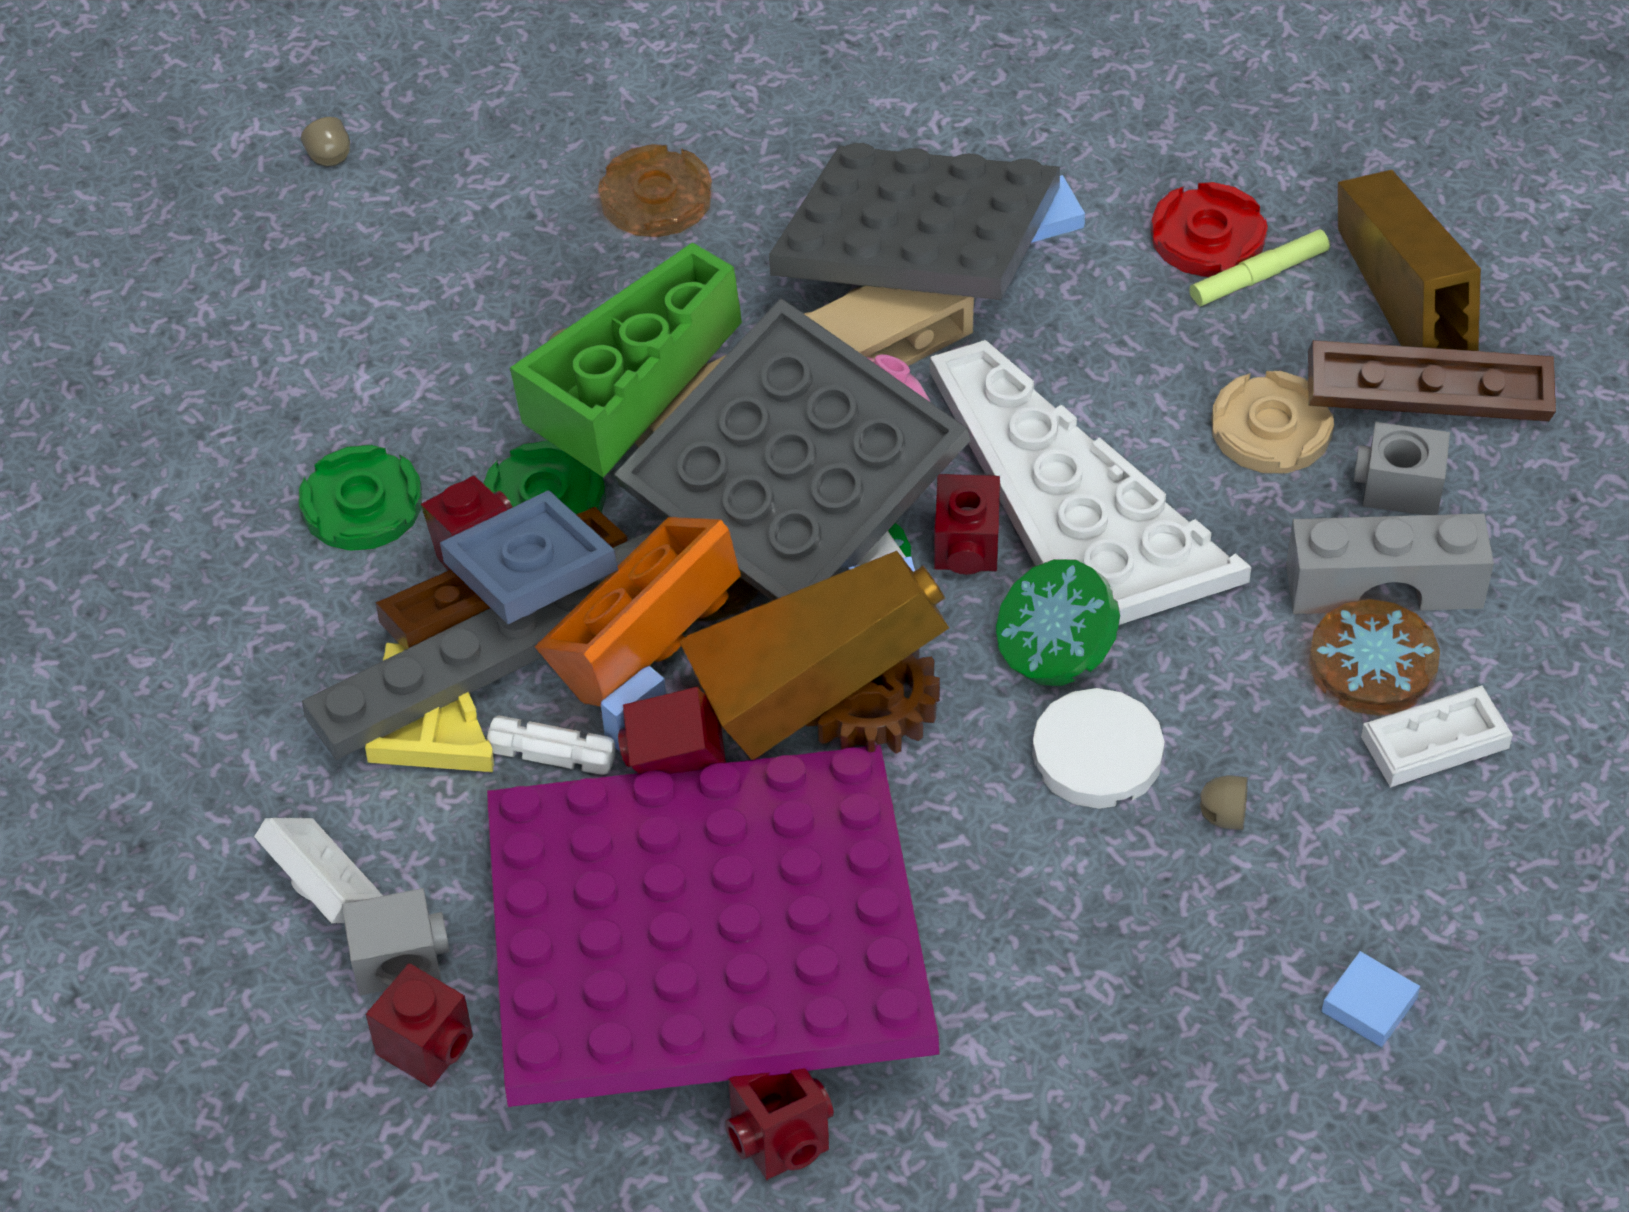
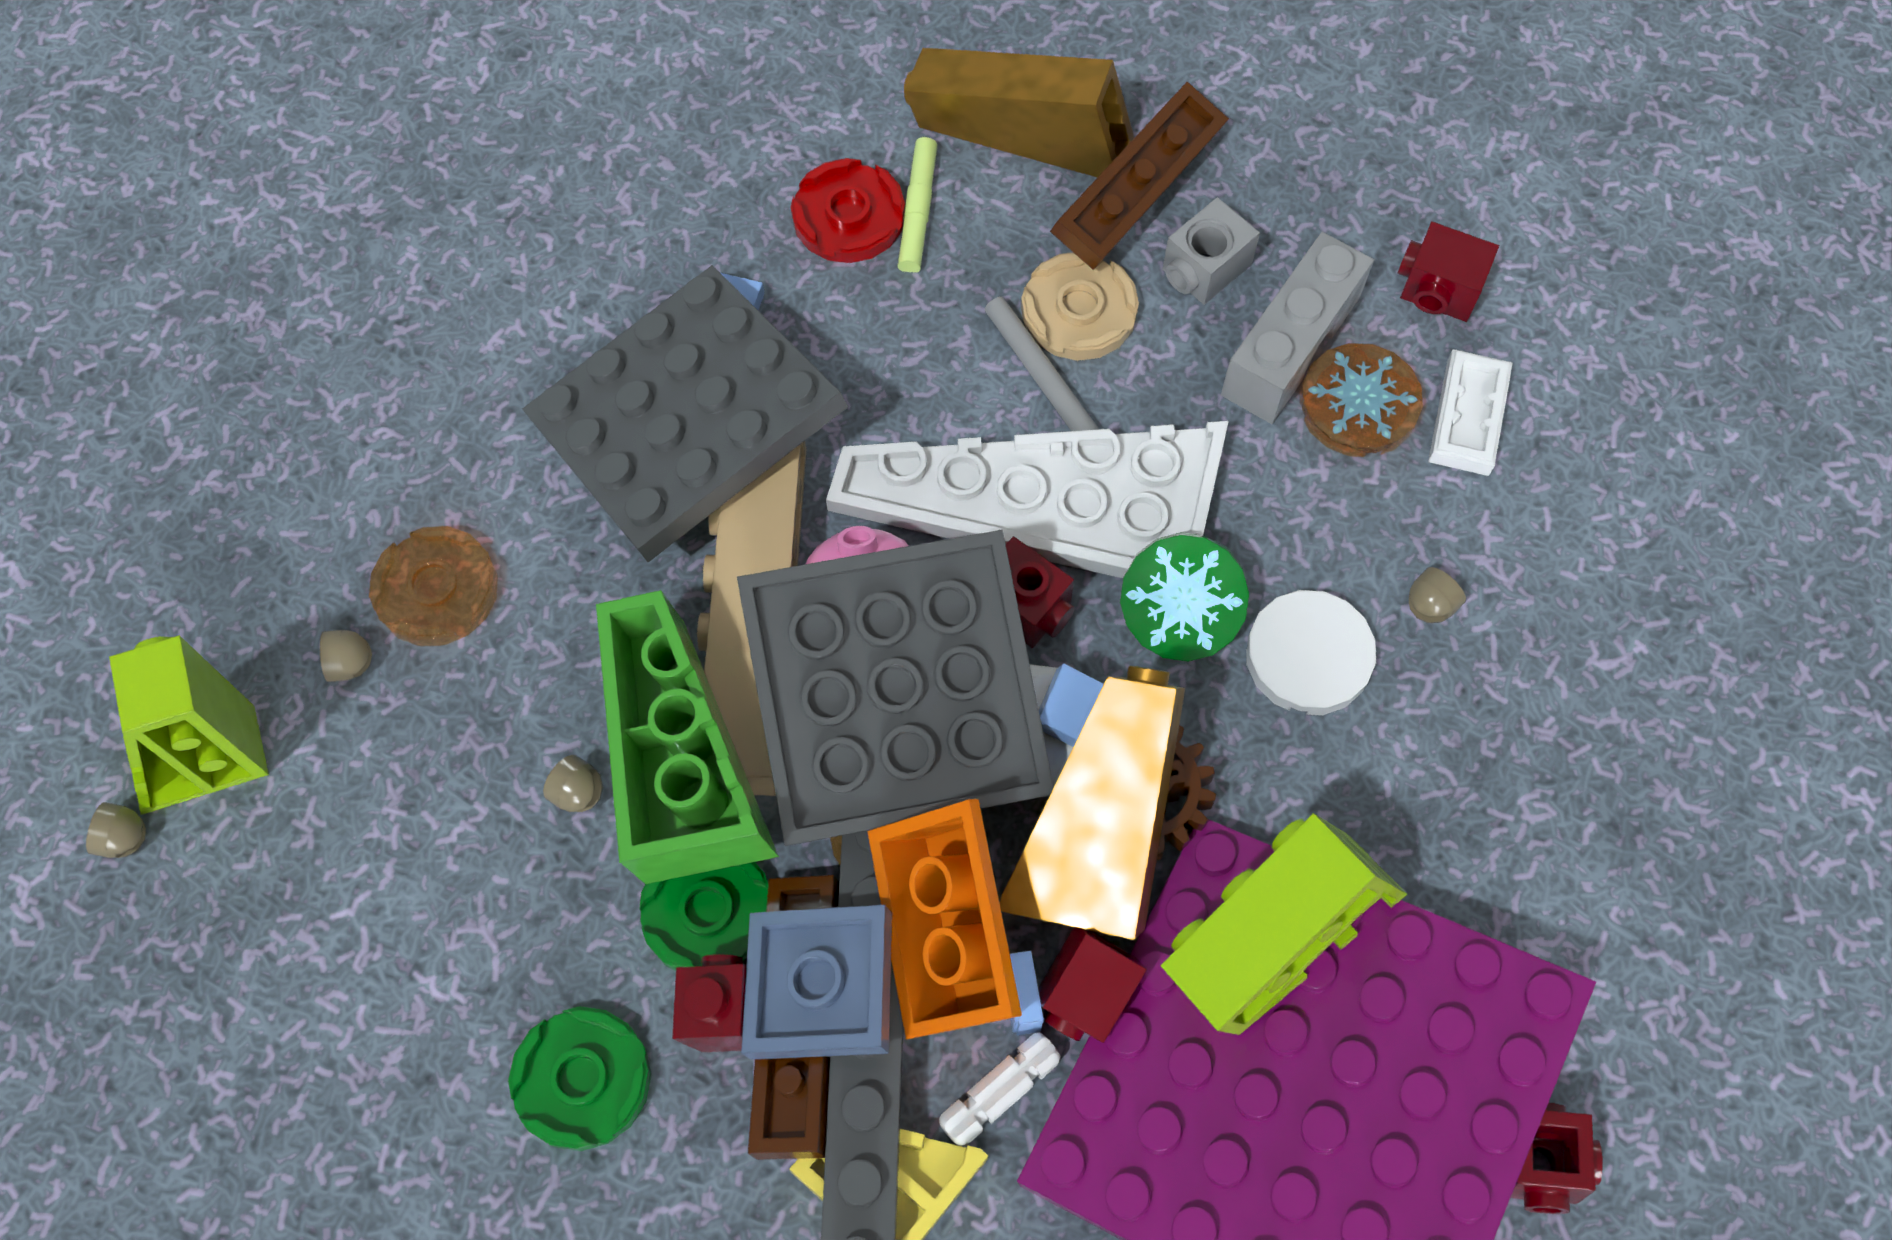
camera: 55 degrees left, 15 degrees up
light blue tile [1322,951,1420,1047] -> none
none -> lime wedge [109,635,269,815]
none -> dark tan hinge [320,630,372,682]
none -> light grey bar [985,296,1099,431]
none -> lime wedge [1160,813,1407,1035]
none -> dark red brick [1397,221,1500,322]

